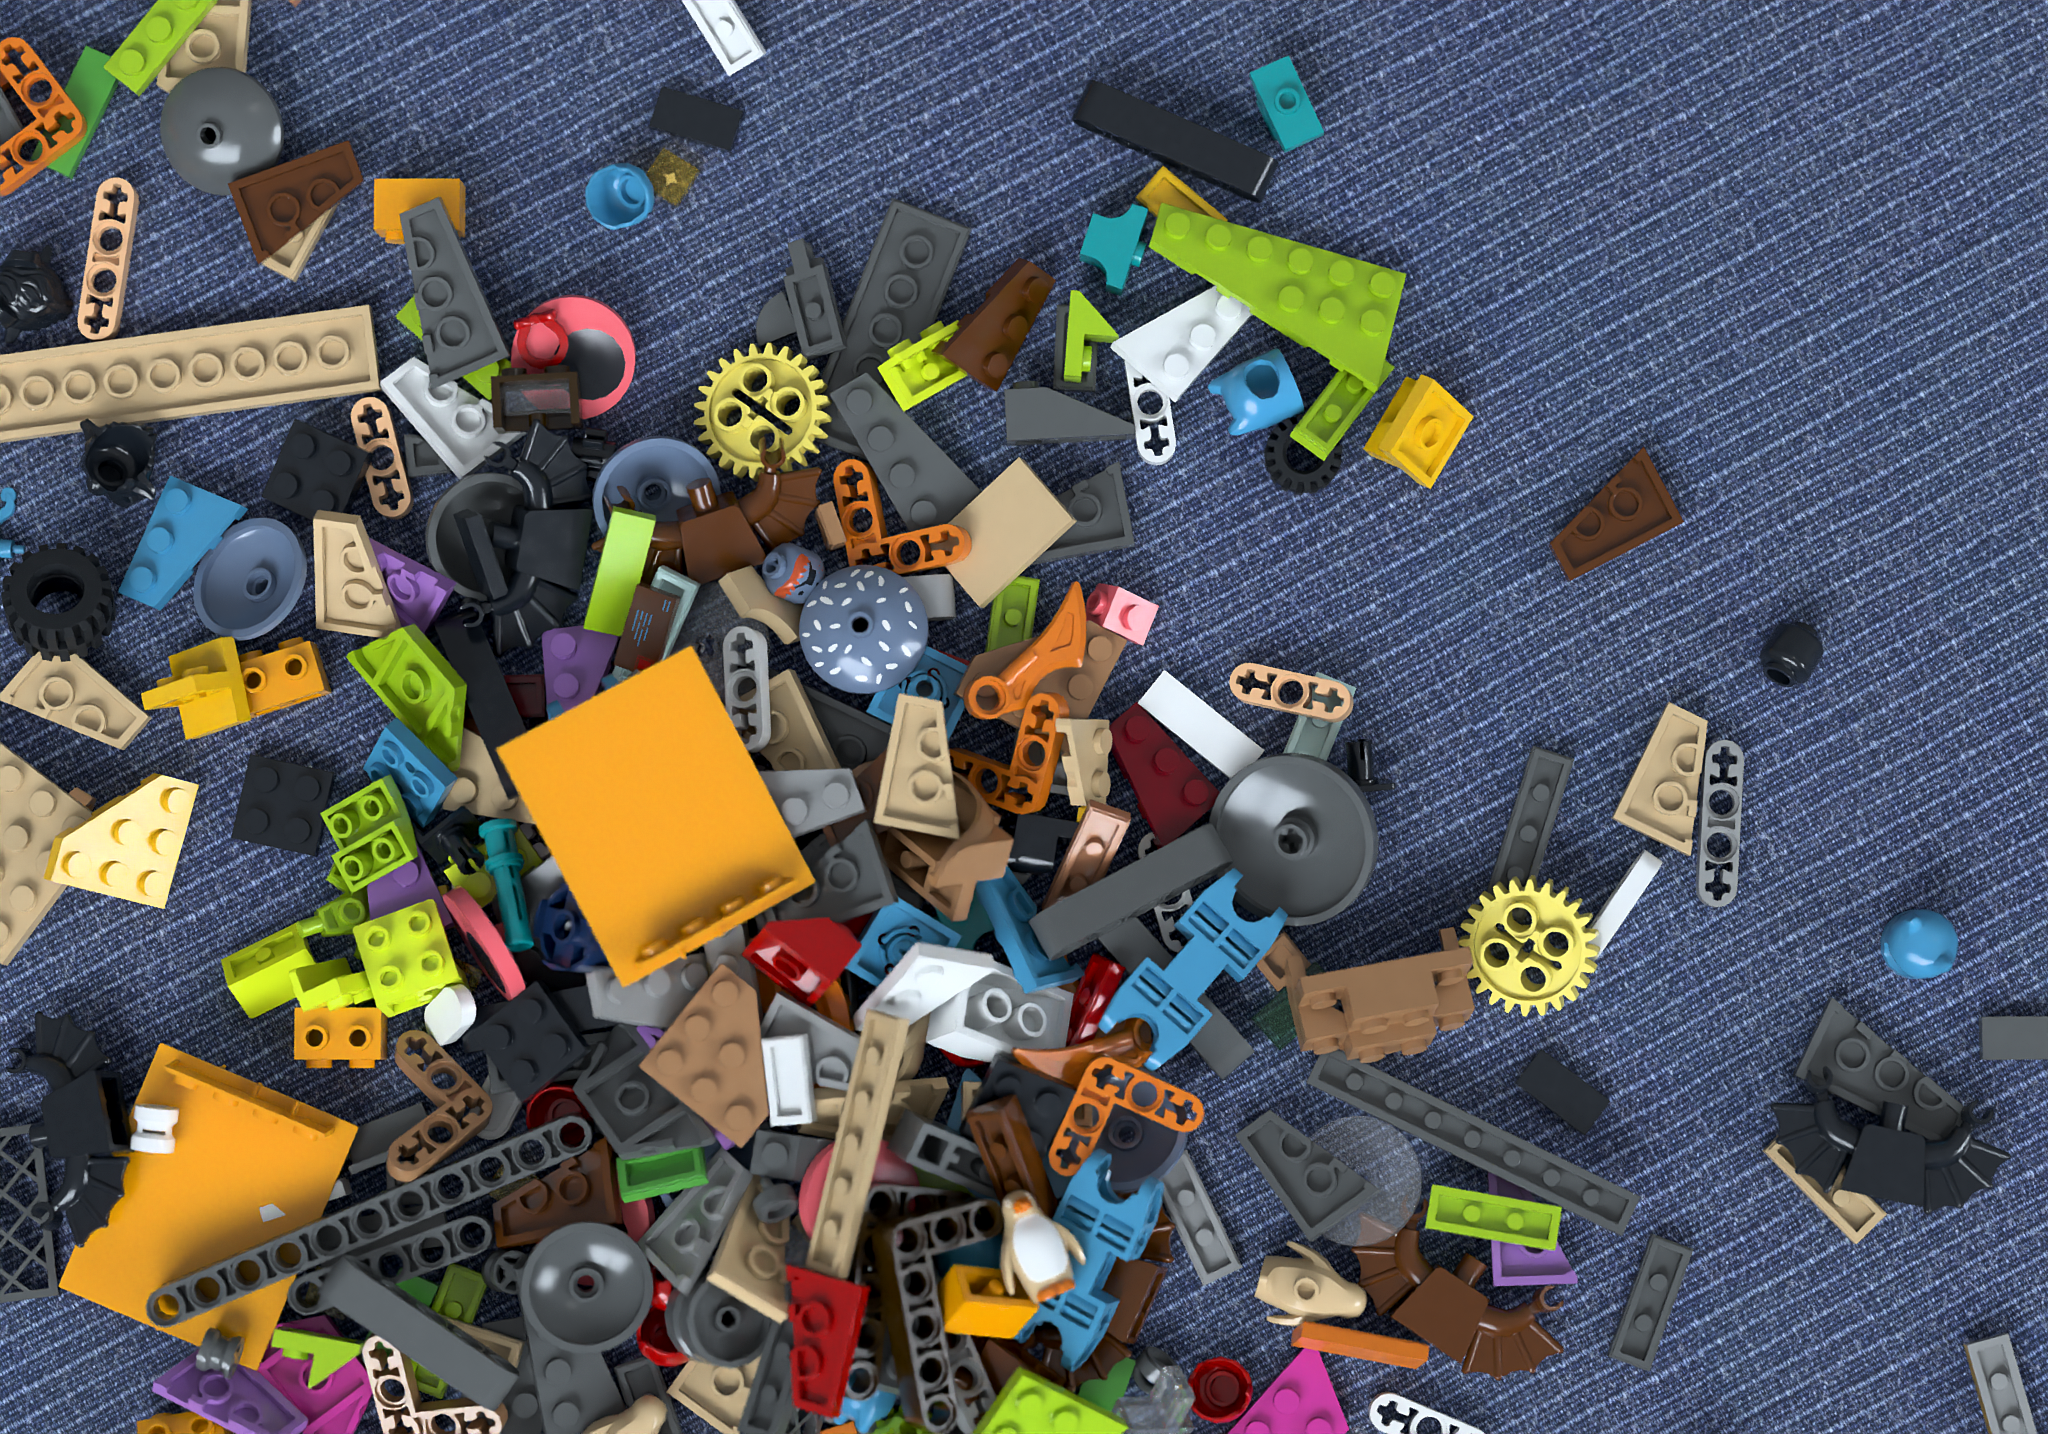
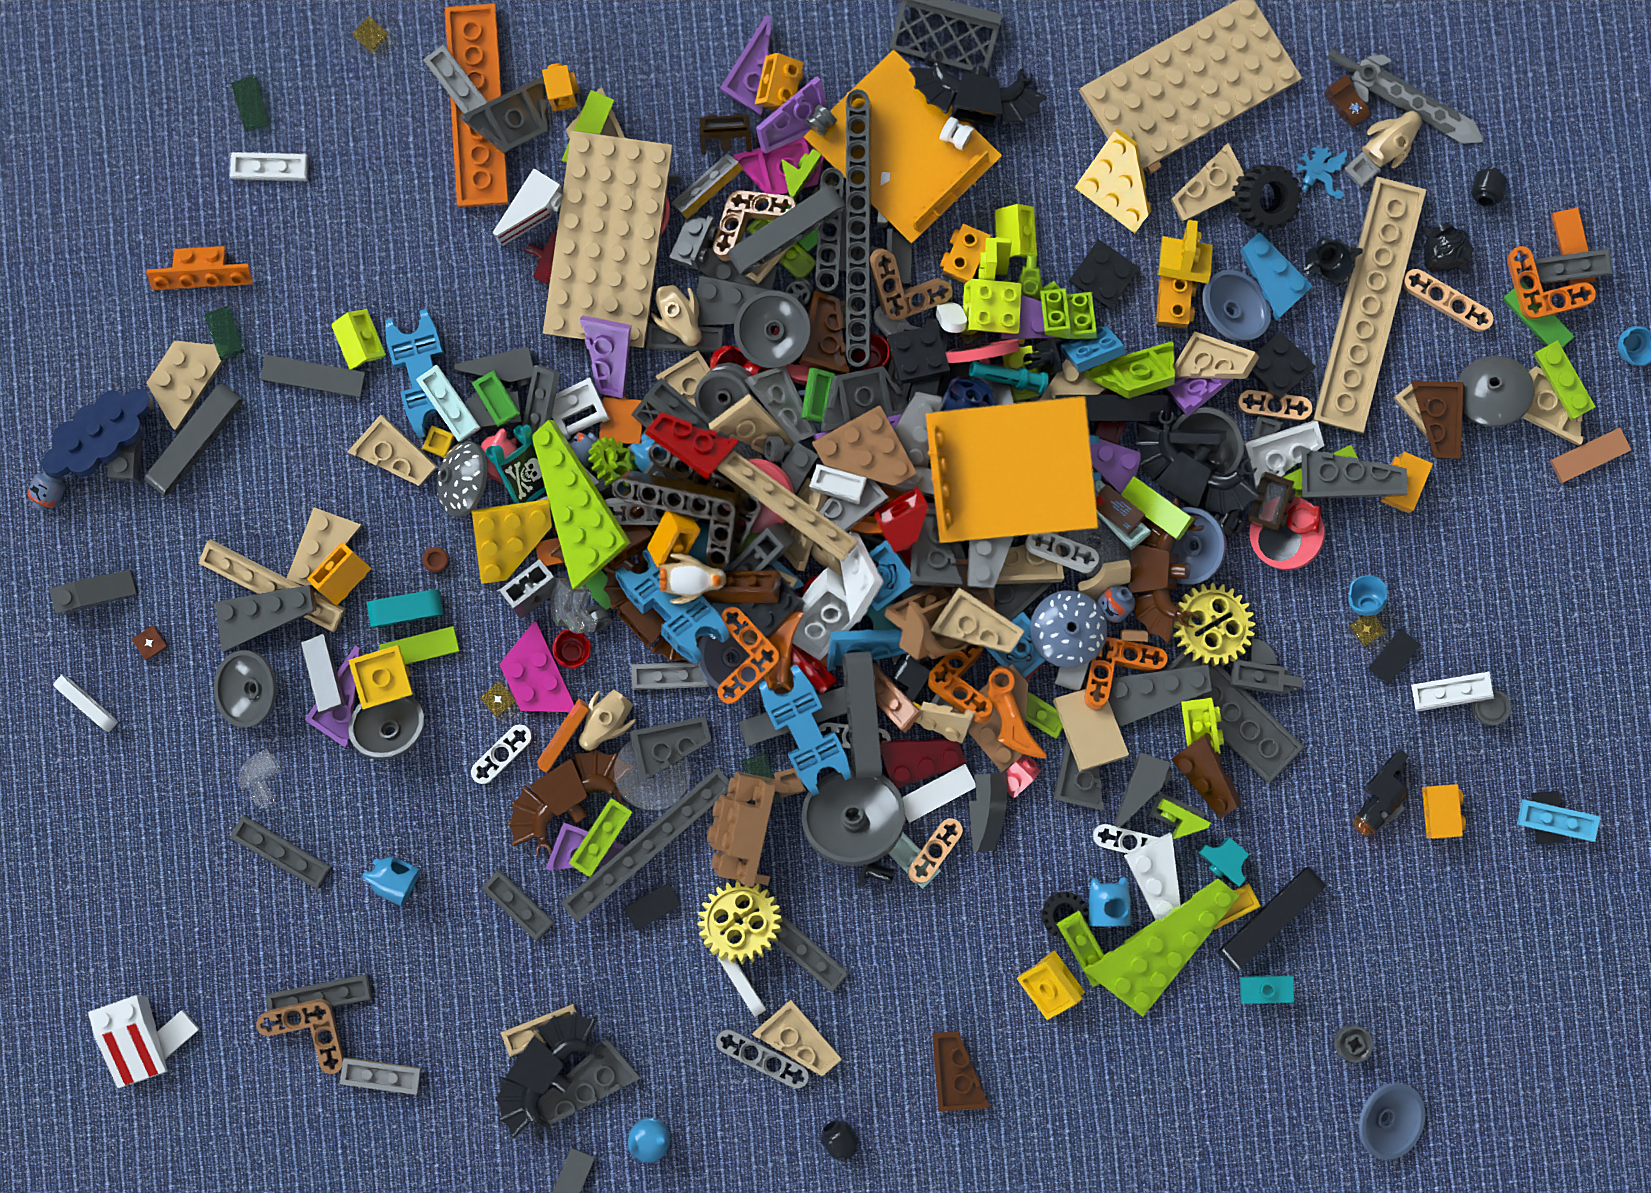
camera: 110 degrees right, 0 degrees up
none -> dark grey slope [969,772,1008,853]
none -> black plate [1352,750,1409,838]

